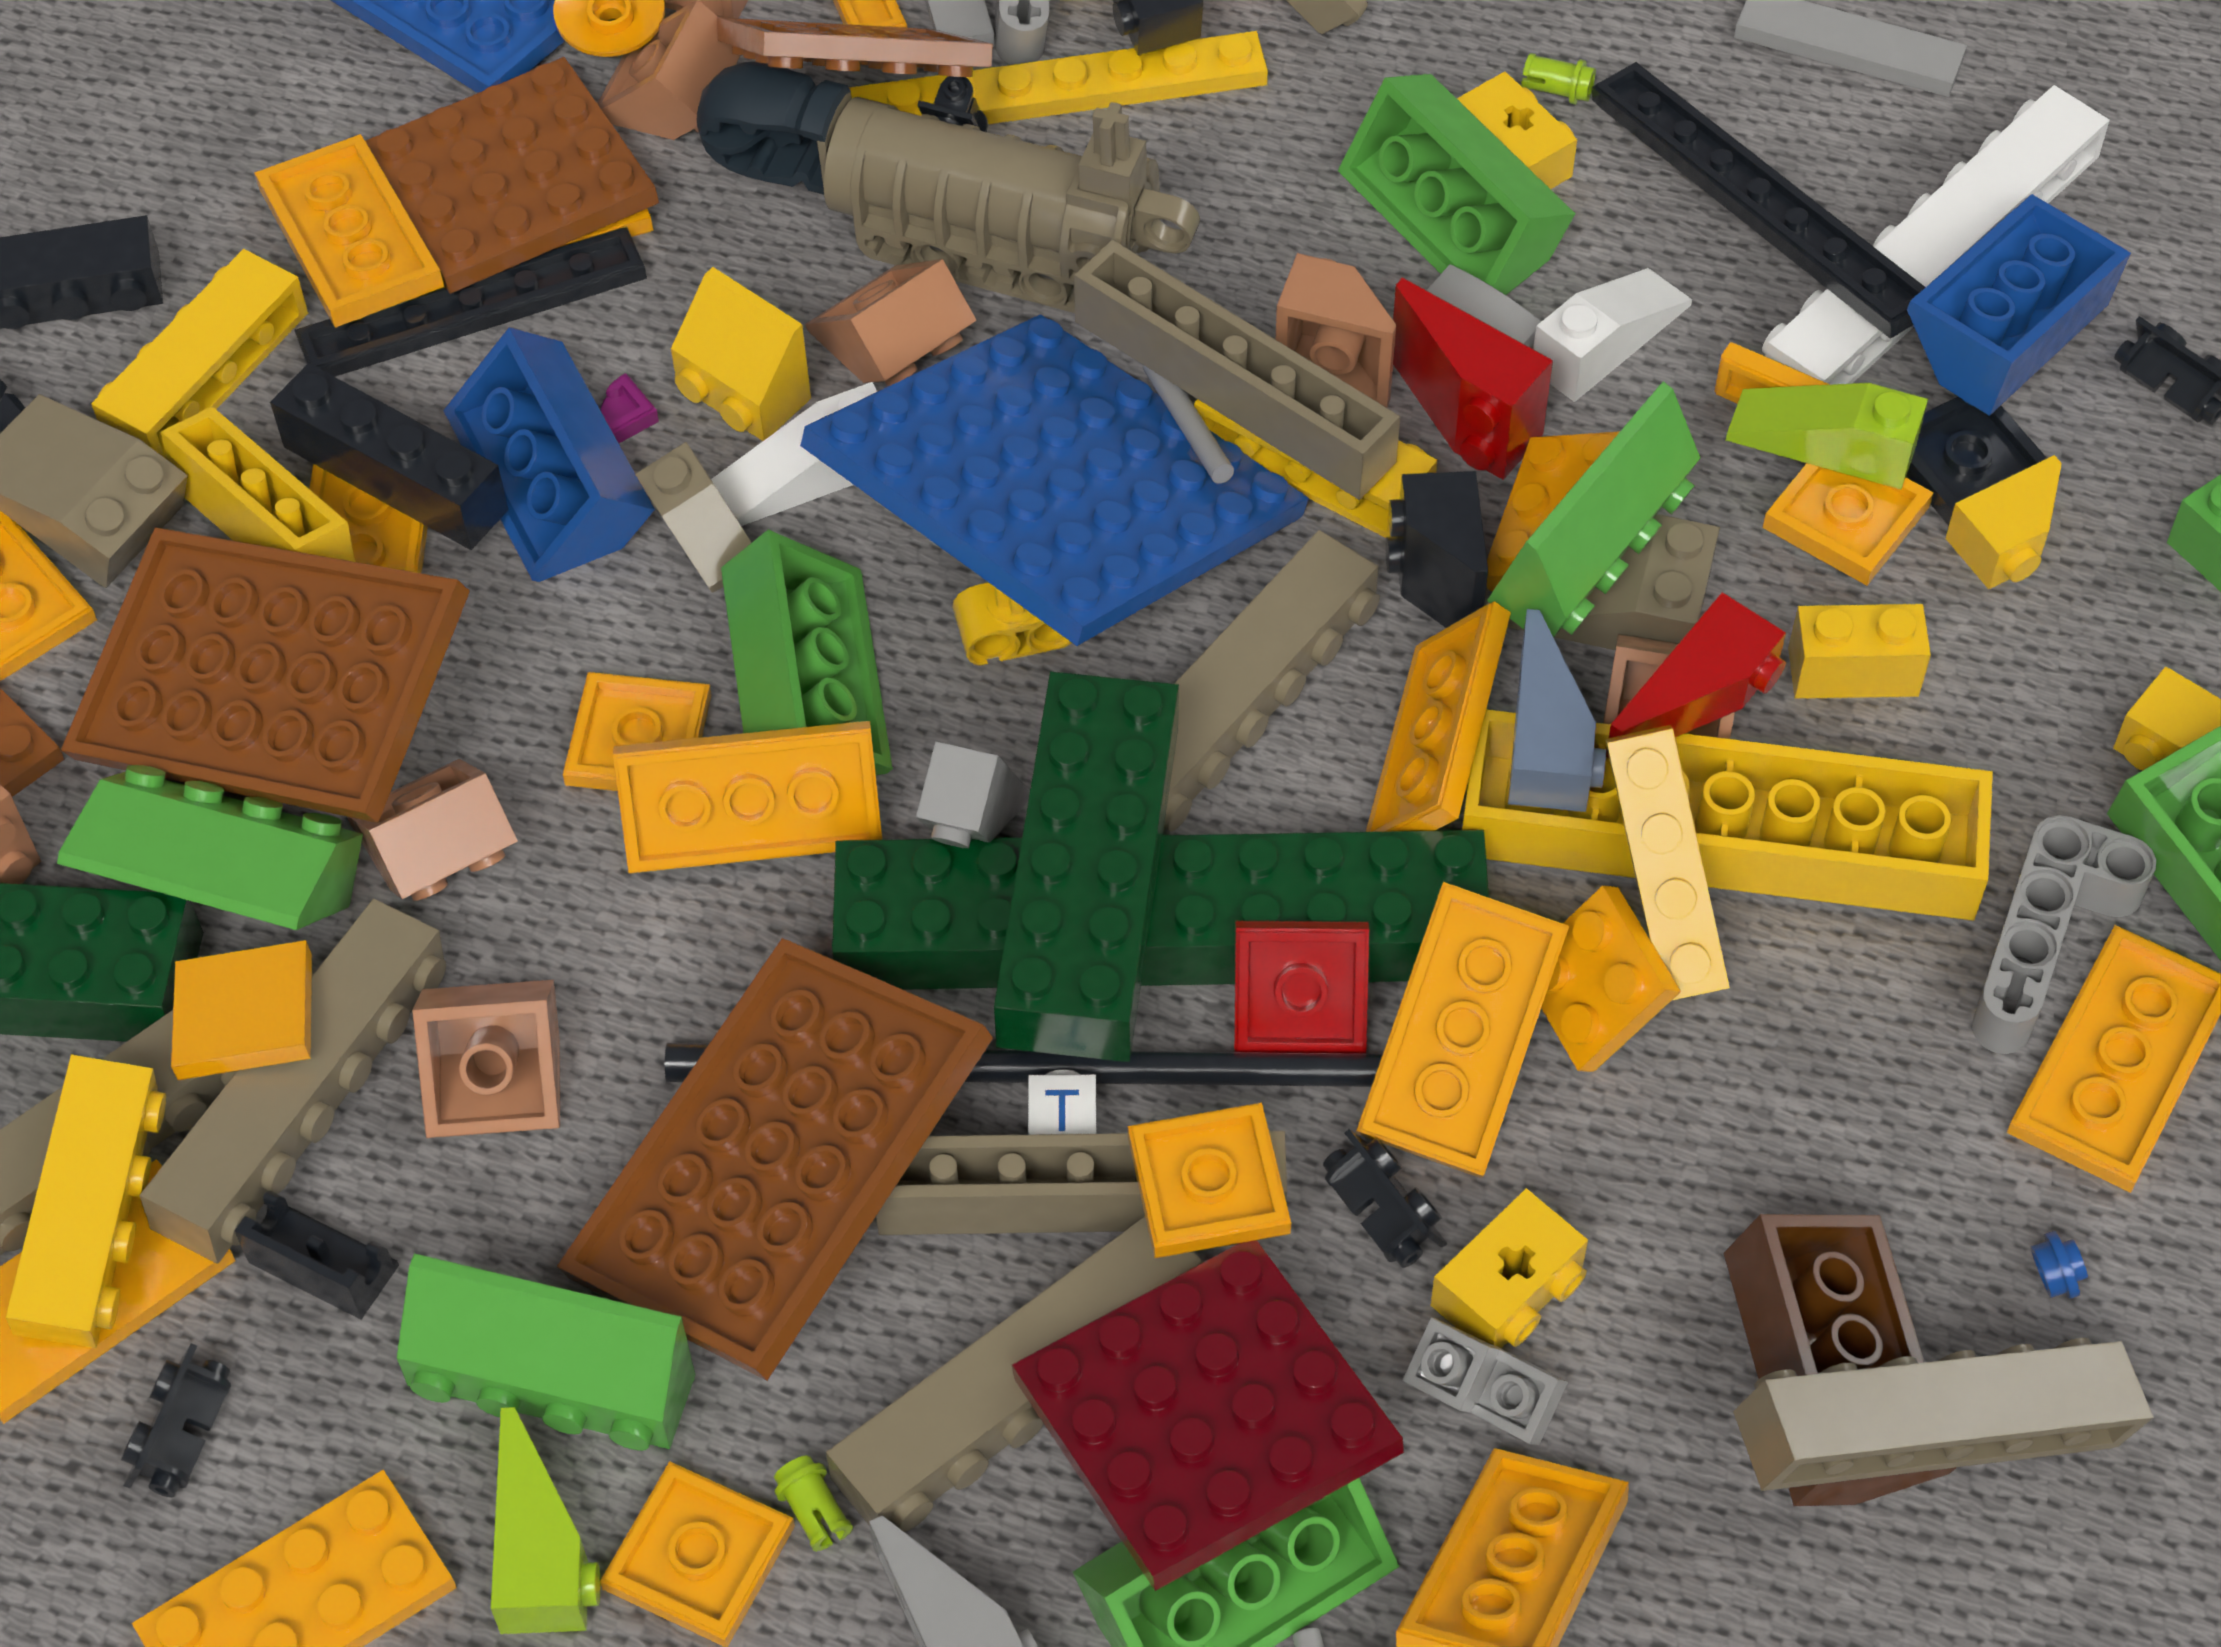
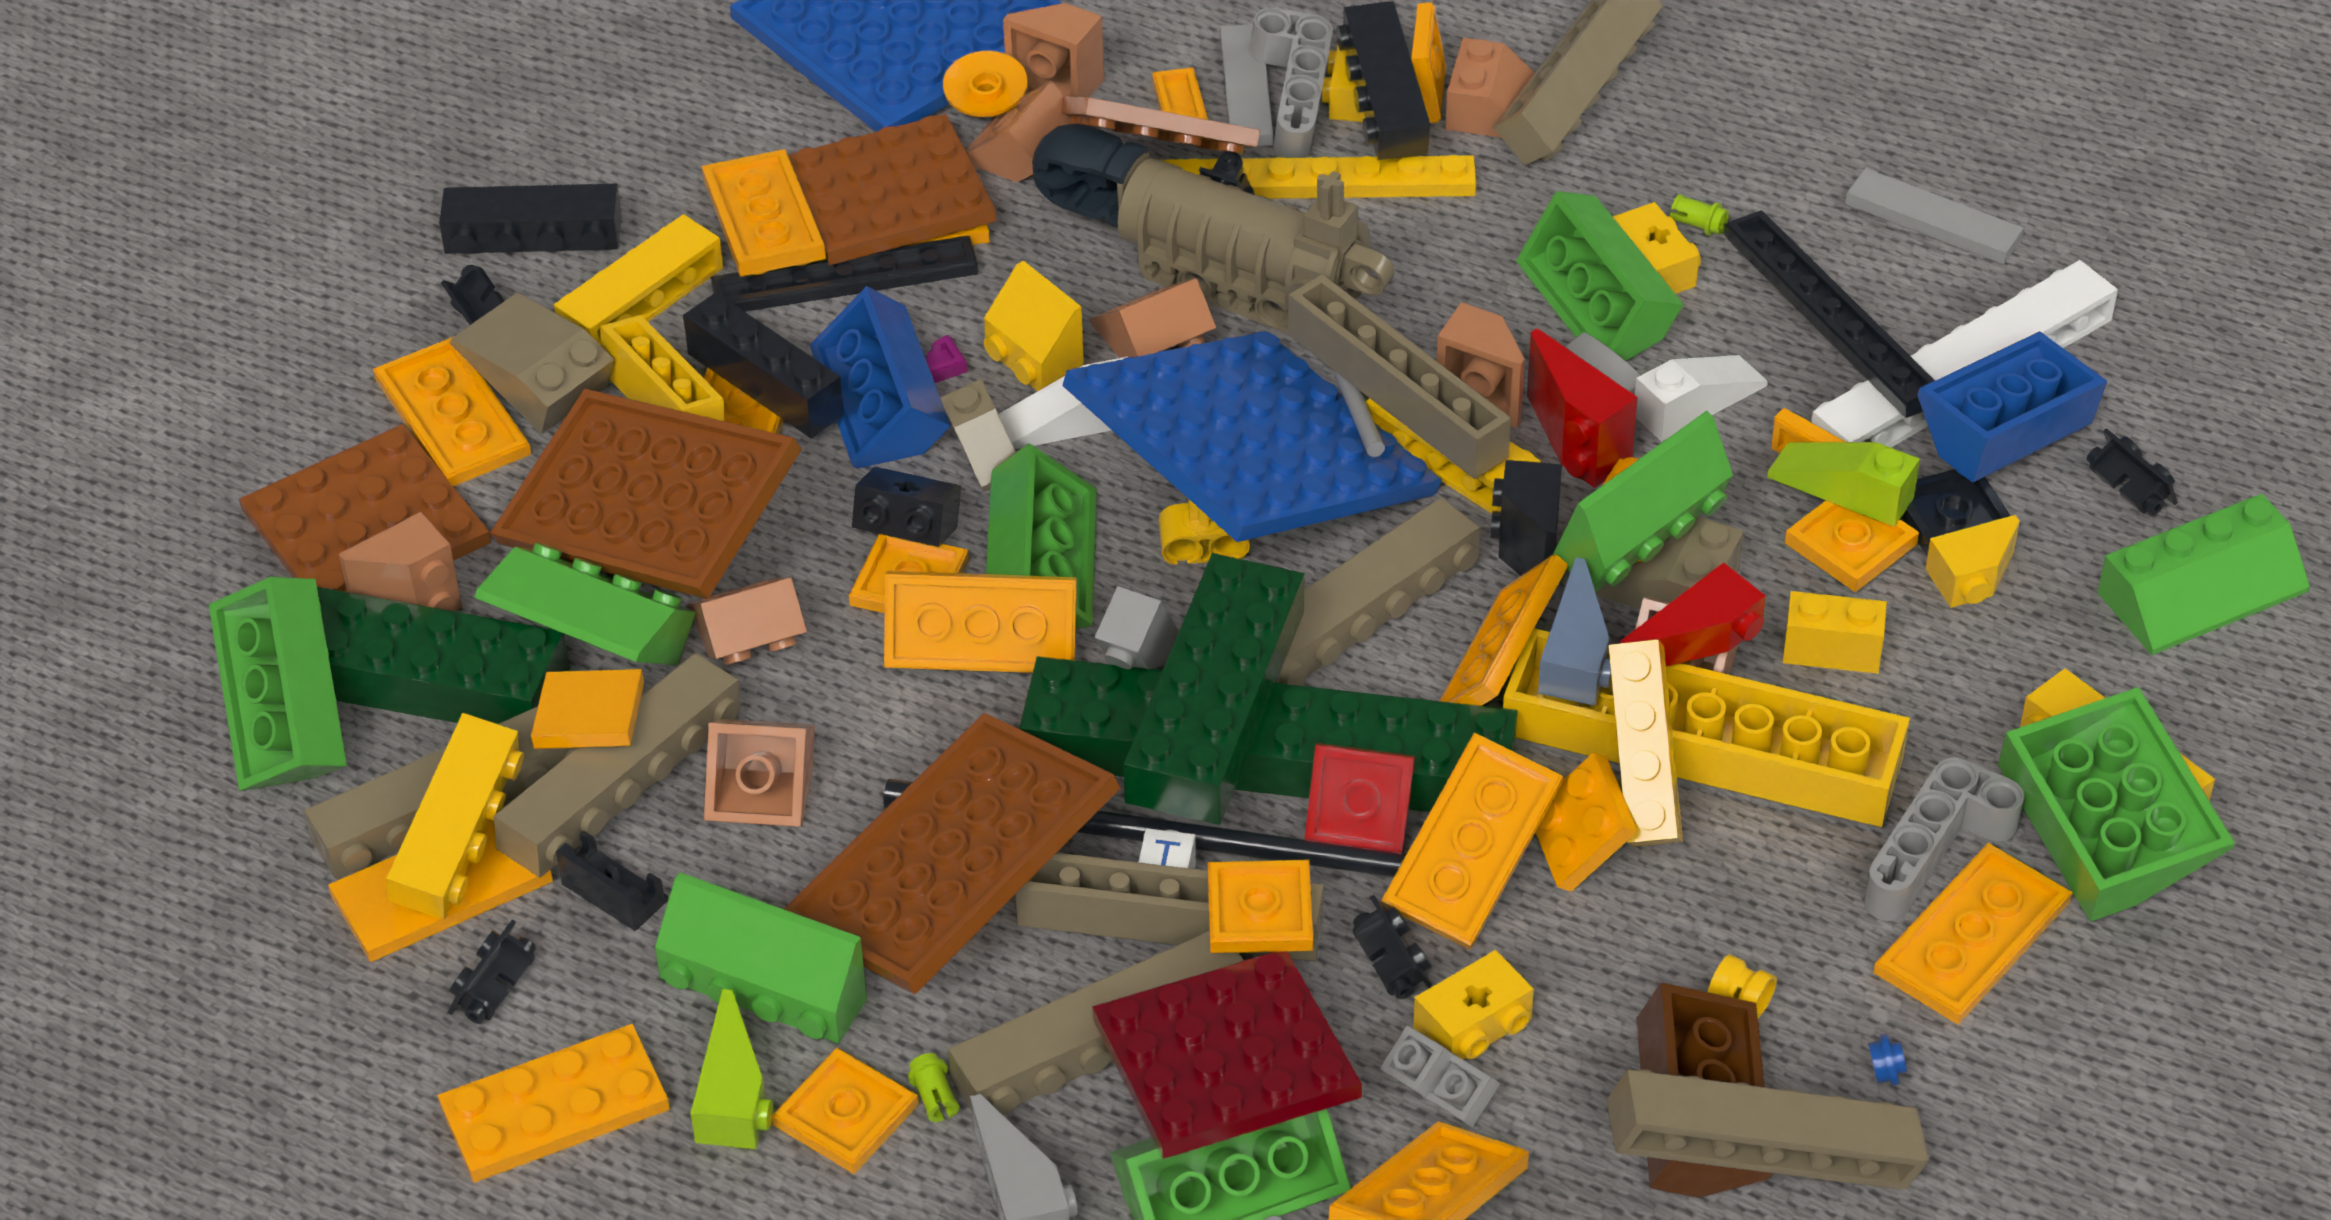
camera: 10 degrees right, 10 degrees down
none -> black brick [852,466,962,547]
none -> yellow wheel [1708,954,1777,1019]

